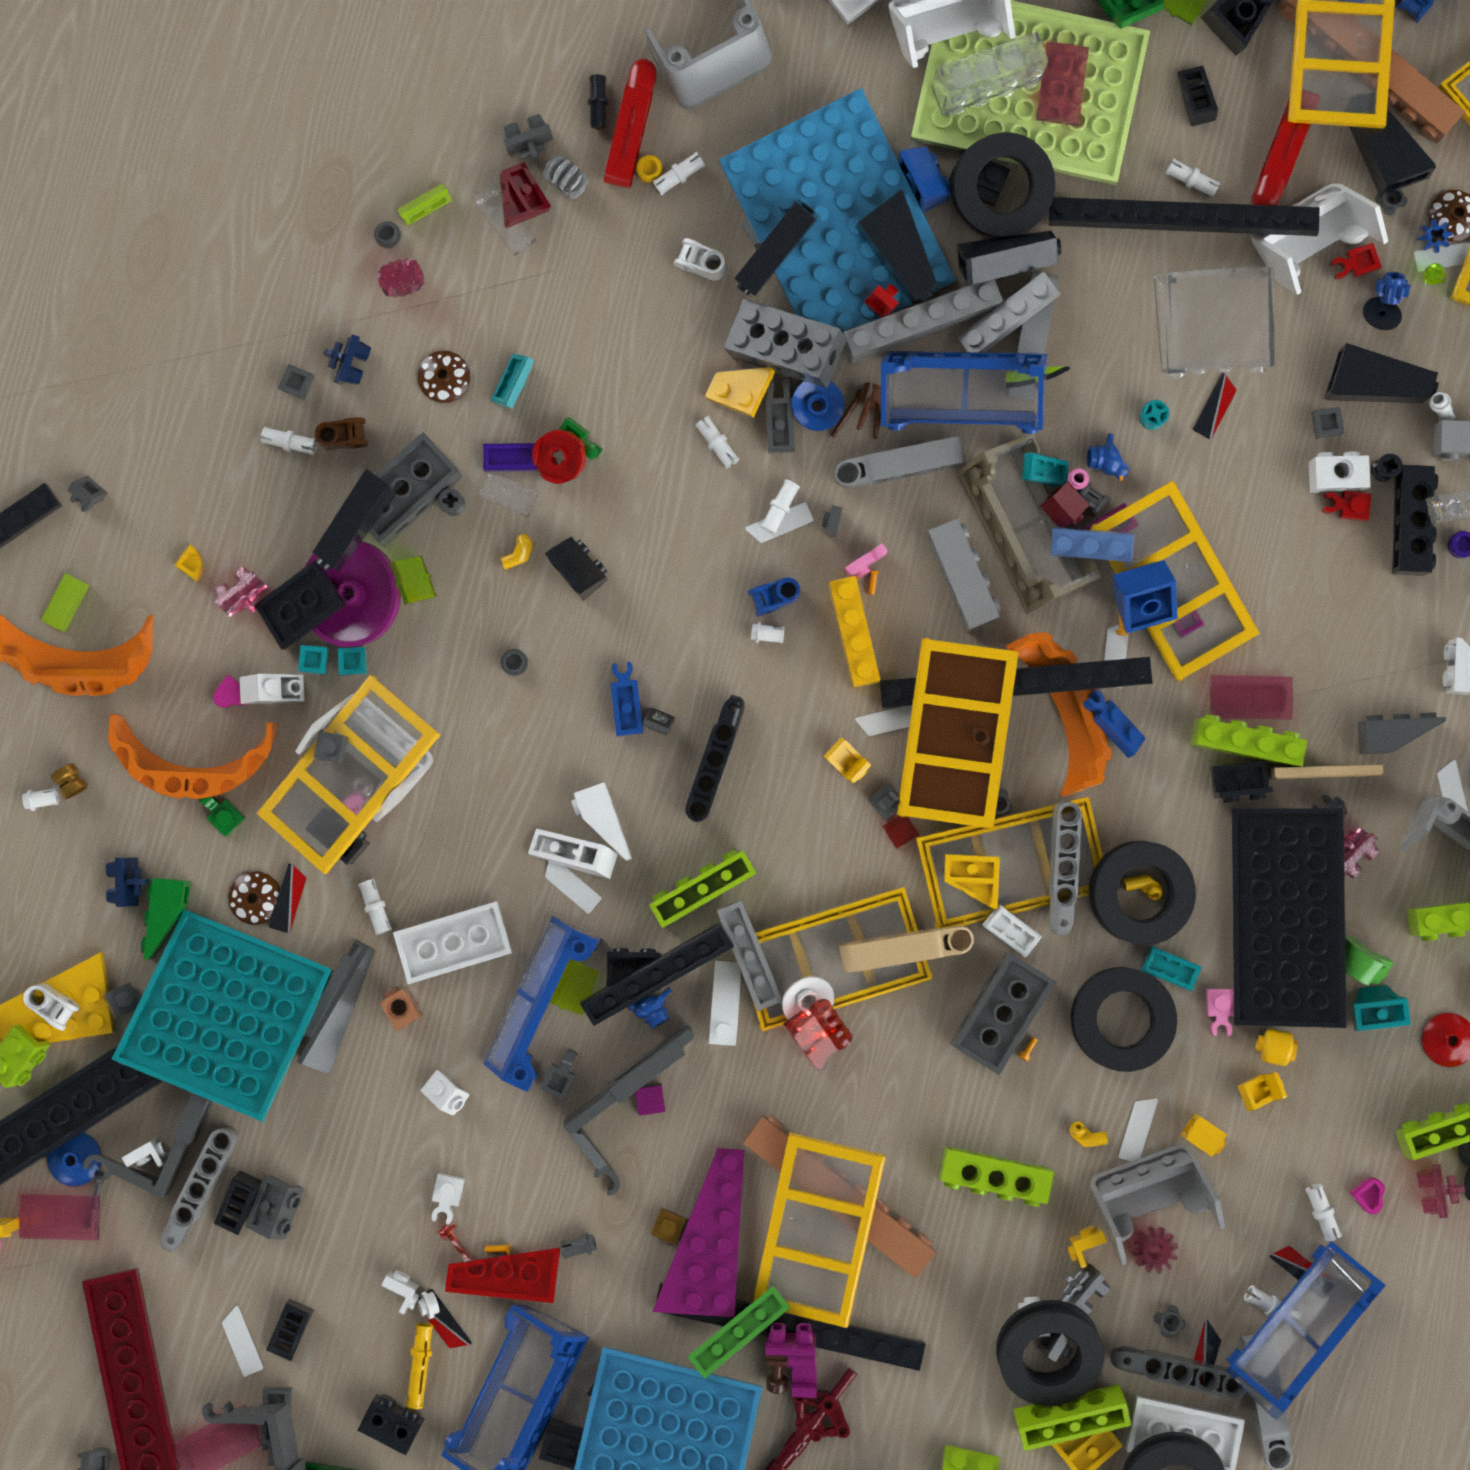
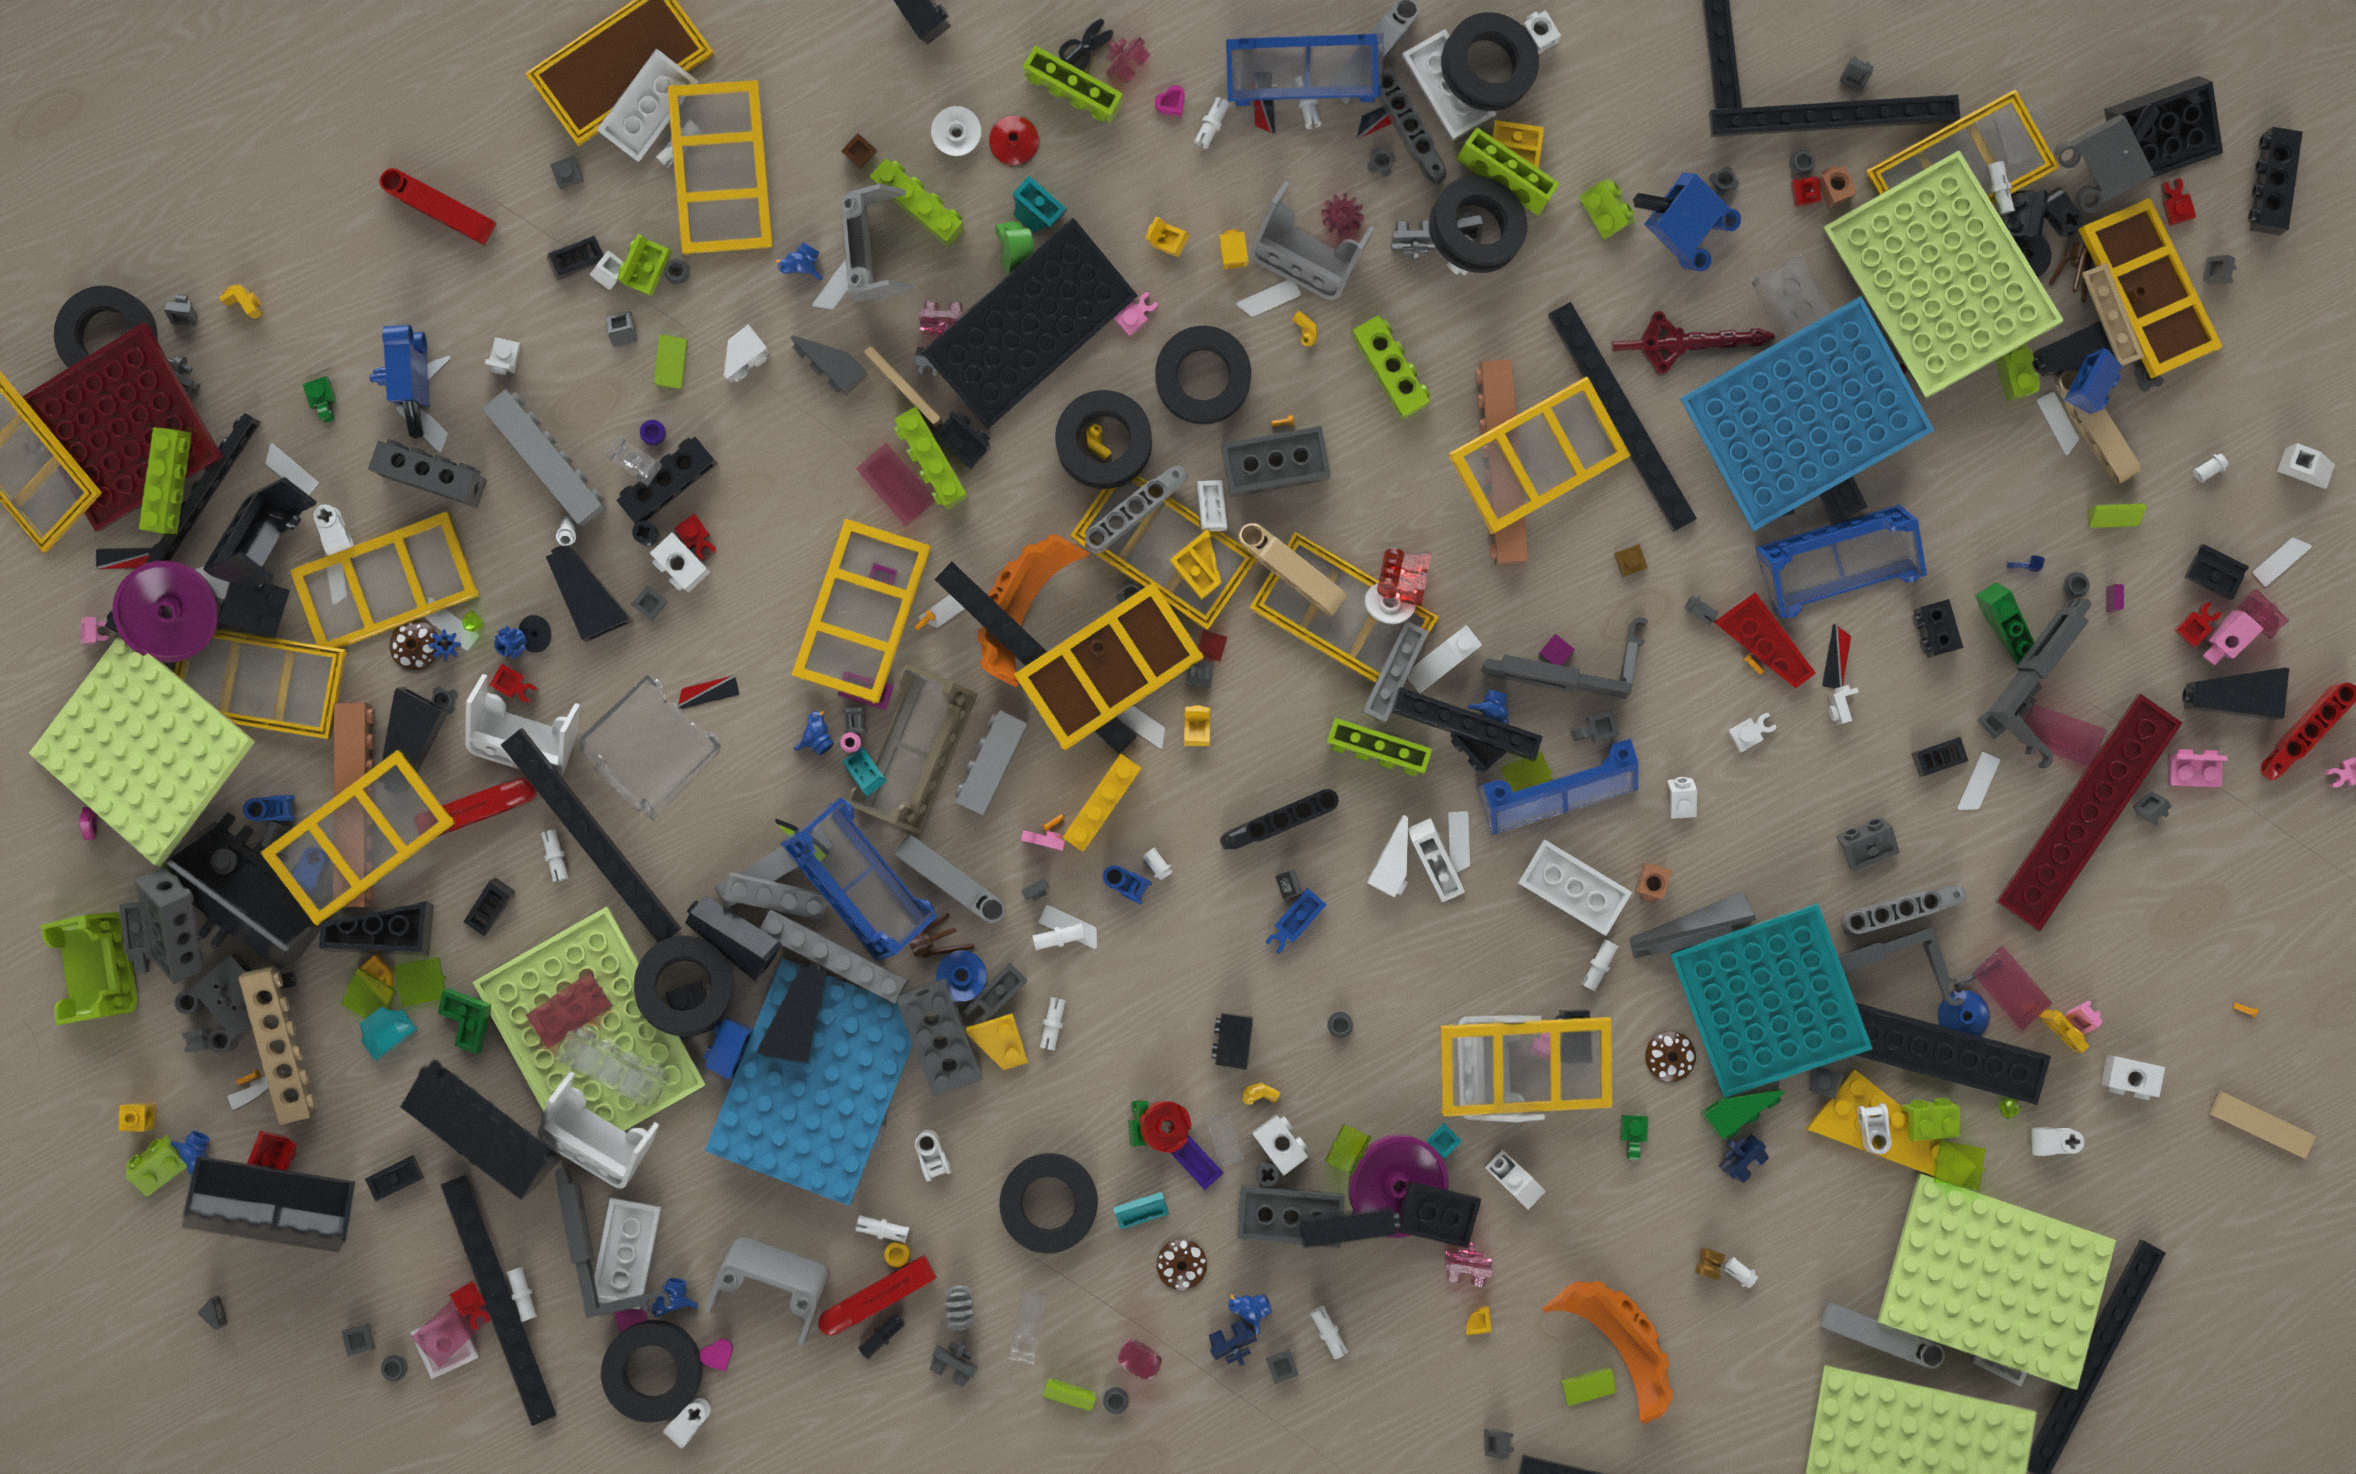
camera: 130 degrees left, 0 degrees up
orange windscreen [108,714,279,799] -> none
white bracket [122,1138,169,1167] -> none
dark pink tile [213,675,245,708] -> none
black slope [214,1171,262,1235] -> none
sticker [269,863,307,933] -> none
teal plate [298,645,329,675] -> none
dark grey plate [313,731,348,764] -> none
reddish brown piece [314,417,368,451] -> none
yellow pin [406,1322,433,1409] -> none
white plate [417,1292,439,1319] -> none
clear red piece [438,1223,471,1263] -> none
dark red wing [500,162,551,228] -> none
magenta wing [652,1148,745,1317] -> none
bright green plate [687,1286,790,1379] -> none
black slope [734,199,821,296] -> none
magenta hips [765,1322,817,1398] -> none
red tile [864,284,899,318] -> none
dark red brick [1040,481,1089,528] -> none
medium blue plate [1051,527,1135,562] -> none
yellow bracket [1067,1226,1107,1268] -> none
blue plate [1083,689,1145,758] -> none
blue slope [1113,560,1178,634] -> none
teal wheel [1139,400,1170,430] -> none
teal plate [1141,946,1202,992] -> none
yellow head [1255,1028,1298,1066] -> none
none -> black tyre [999,1153,1098,1254]
none -> blue animal [1228,1294,1273,1335]
none -> white brick [1252,1114,1309,1176]

